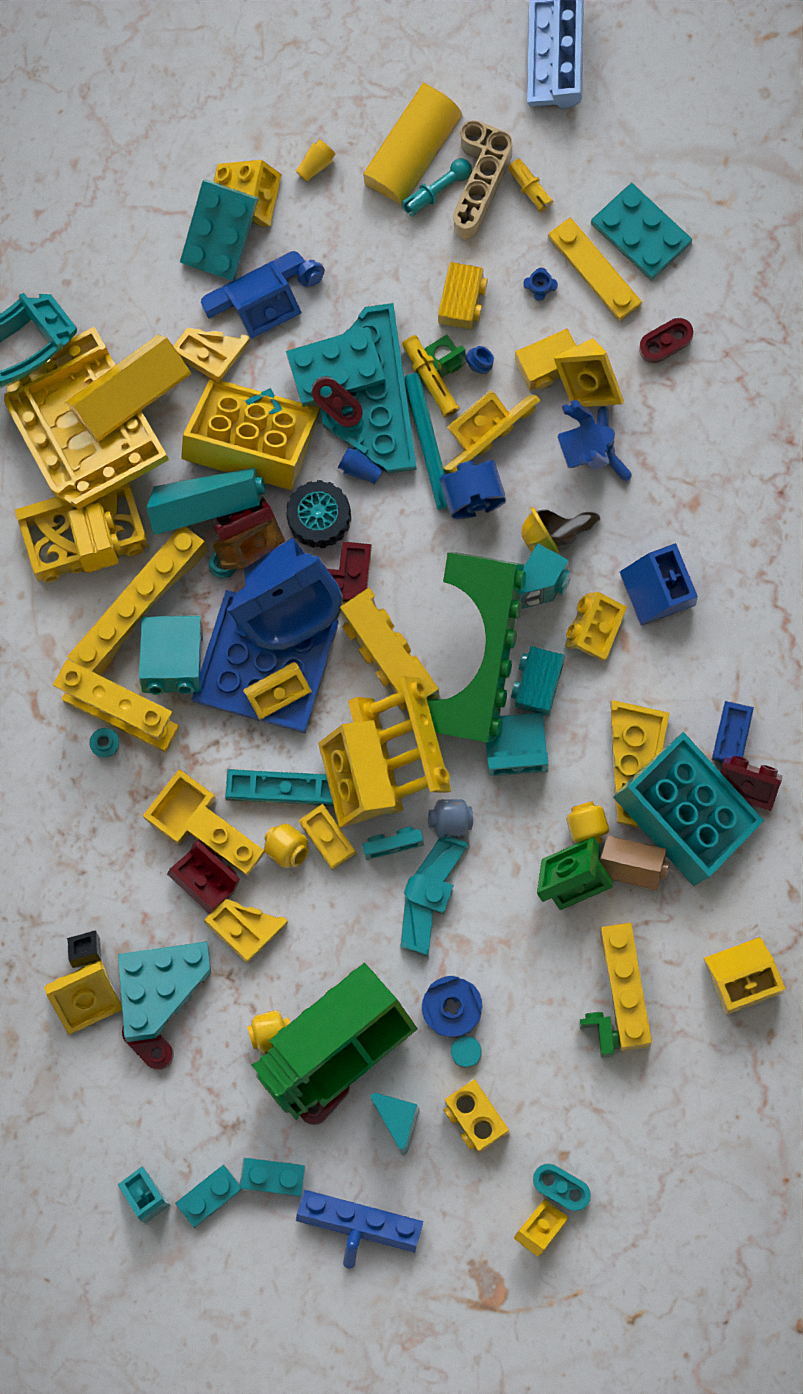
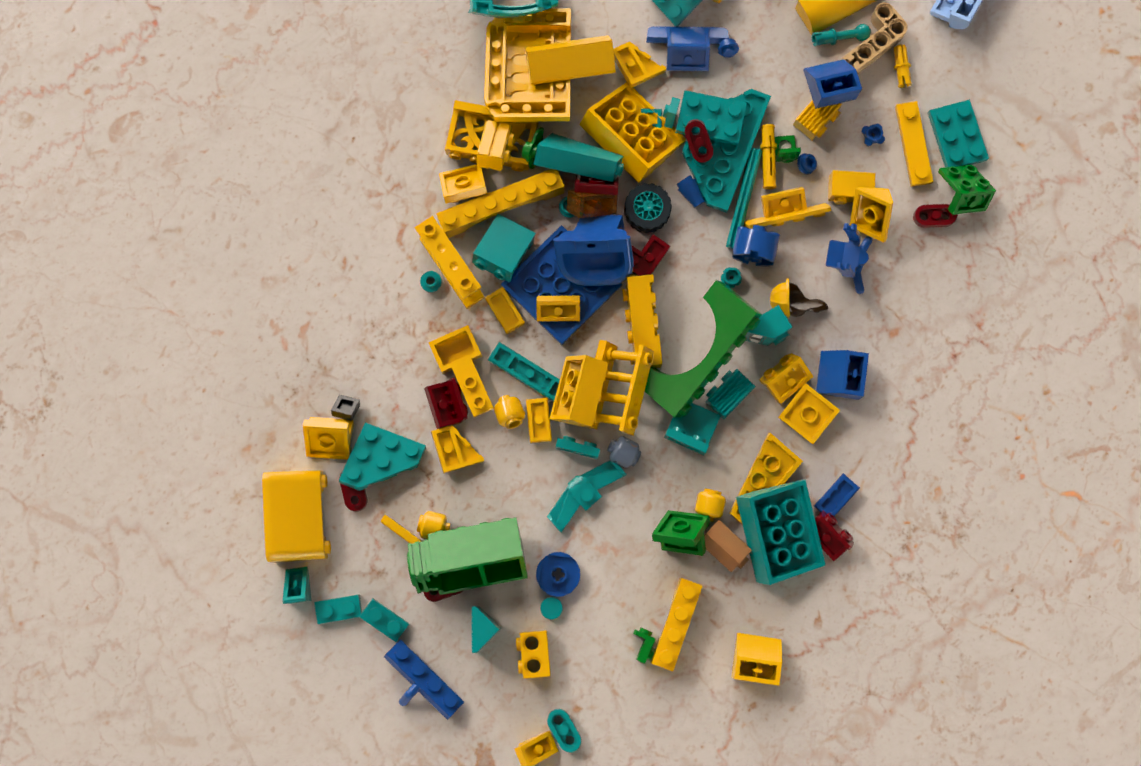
camera: 20 degrees right, 5 degrees up
none -> yellow windscreen [262,470,331,563]
none -> yellow tile [380,514,423,544]
none -> yellow plate [439,164,487,204]
none -> yellow tile [485,287,525,335]
none -> green plate [522,127,544,169]
none -> teal plate [662,97,681,128]
none -> teal plate [721,267,742,288]
none -> yellow plate [778,383,840,444]
none -> blue slope [803,59,862,109]
none -> green bracket [938,165,996,215]

